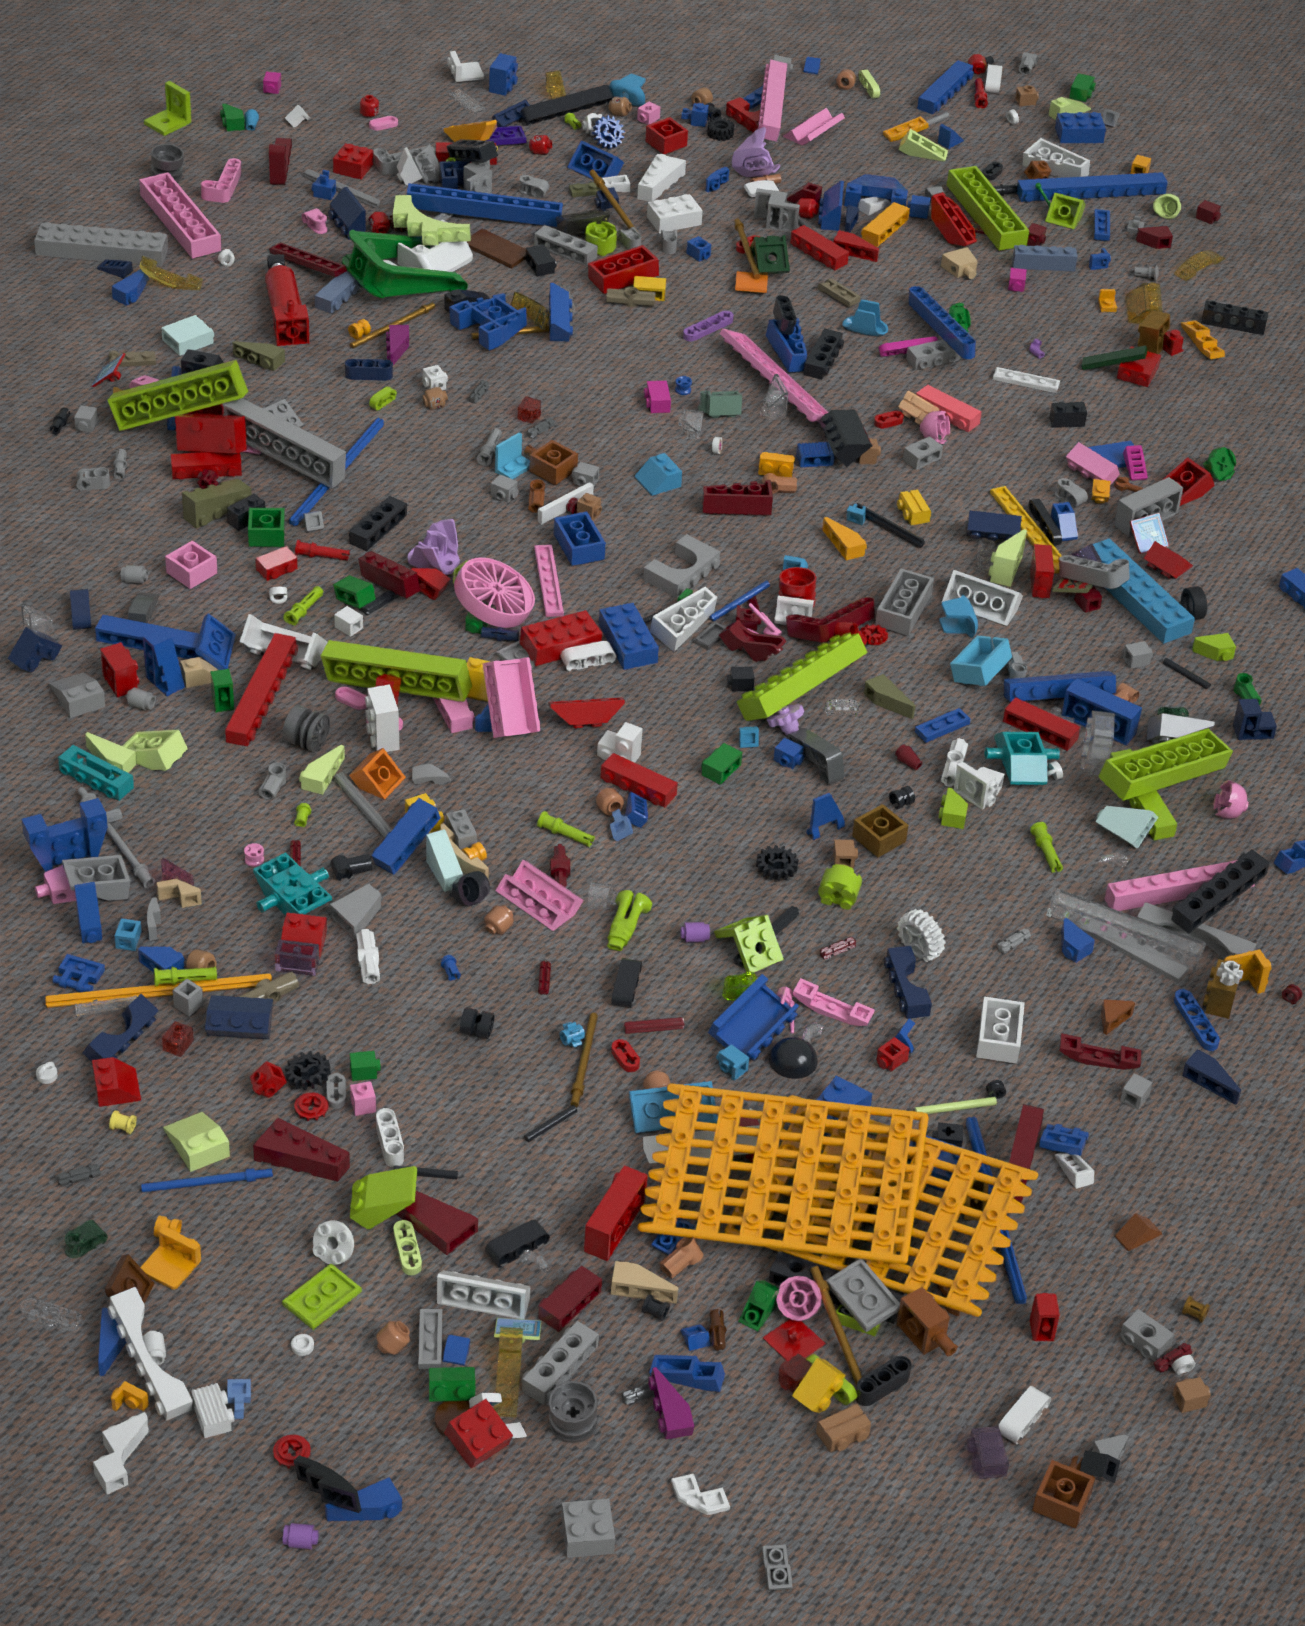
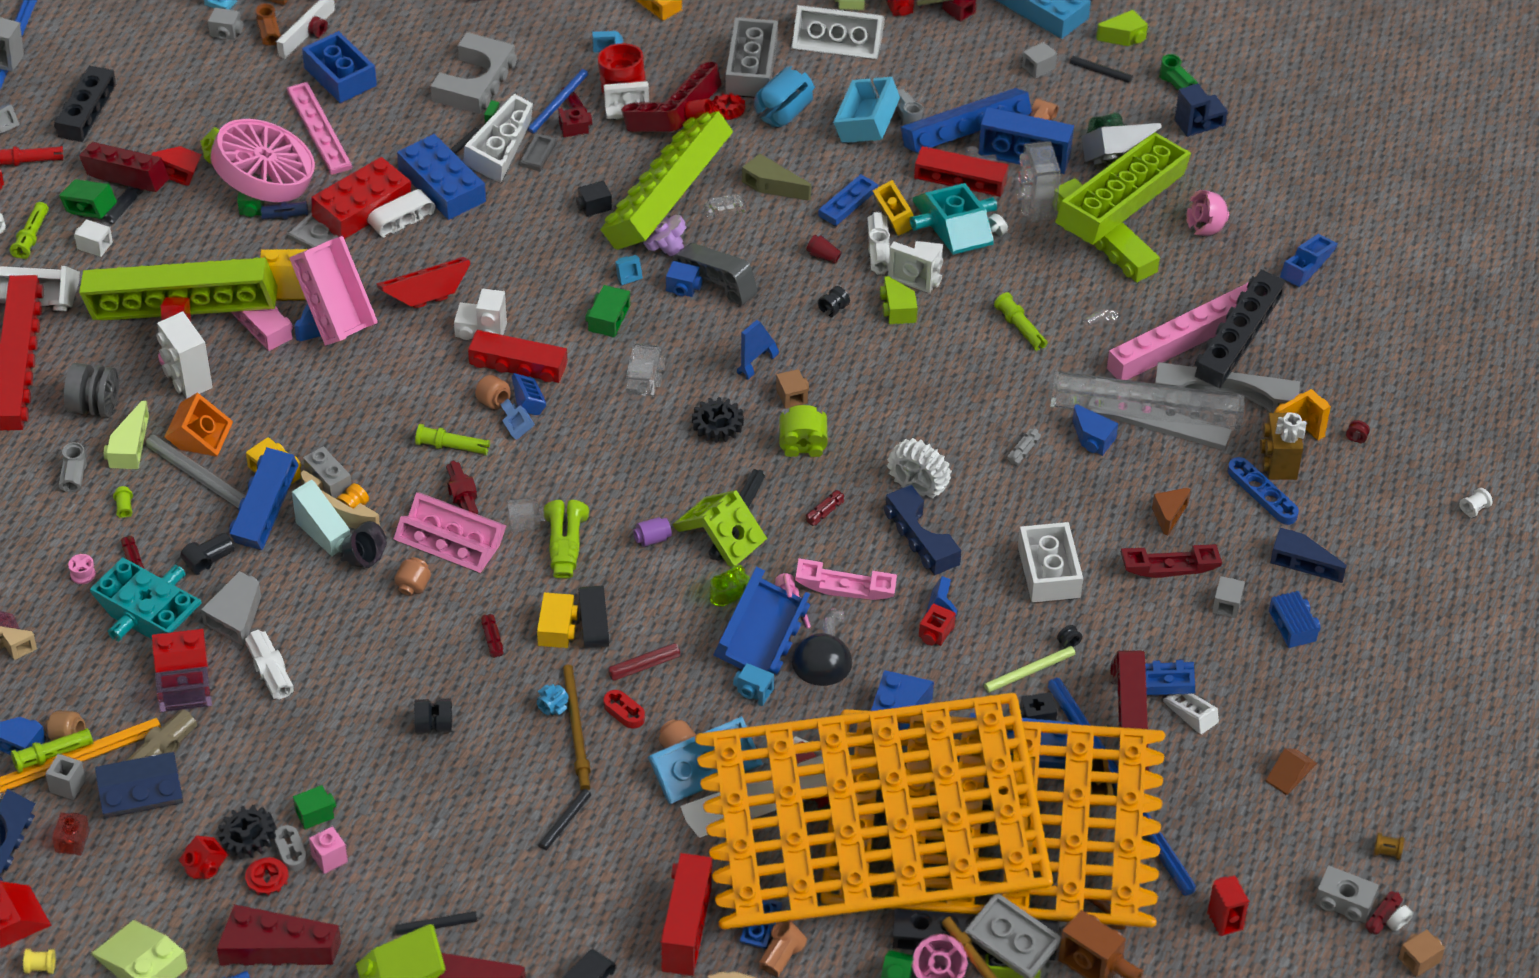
camera: 15 degrees left, 5 degrees up
bright pink tile [335,687,367,710] -> none
white beam [376,1108,404,1167] -> none
lavender piece [408,519,460,575] -> none
light grey slope [412,764,451,784] -> none
blue pin [441,955,461,981] -> none
medium nougat brick [577,493,602,521] -> none
dark red arch [719,620,787,662] -> none
bright pink plant [747,603,782,636] -> none
pearl gold brick [852,804,909,858] -> none
dark azure piece [939,594,978,638] -> none
light aqua slope [1096,806,1158,848] -> none
none -> yellow brick [537,592,579,648]
none -> clear brick [626,343,665,396]
none -> dark azure cylinder [754,66,815,127]
none -> yellow brick [873,180,914,235]
none -> blue brick [1269,591,1321,648]

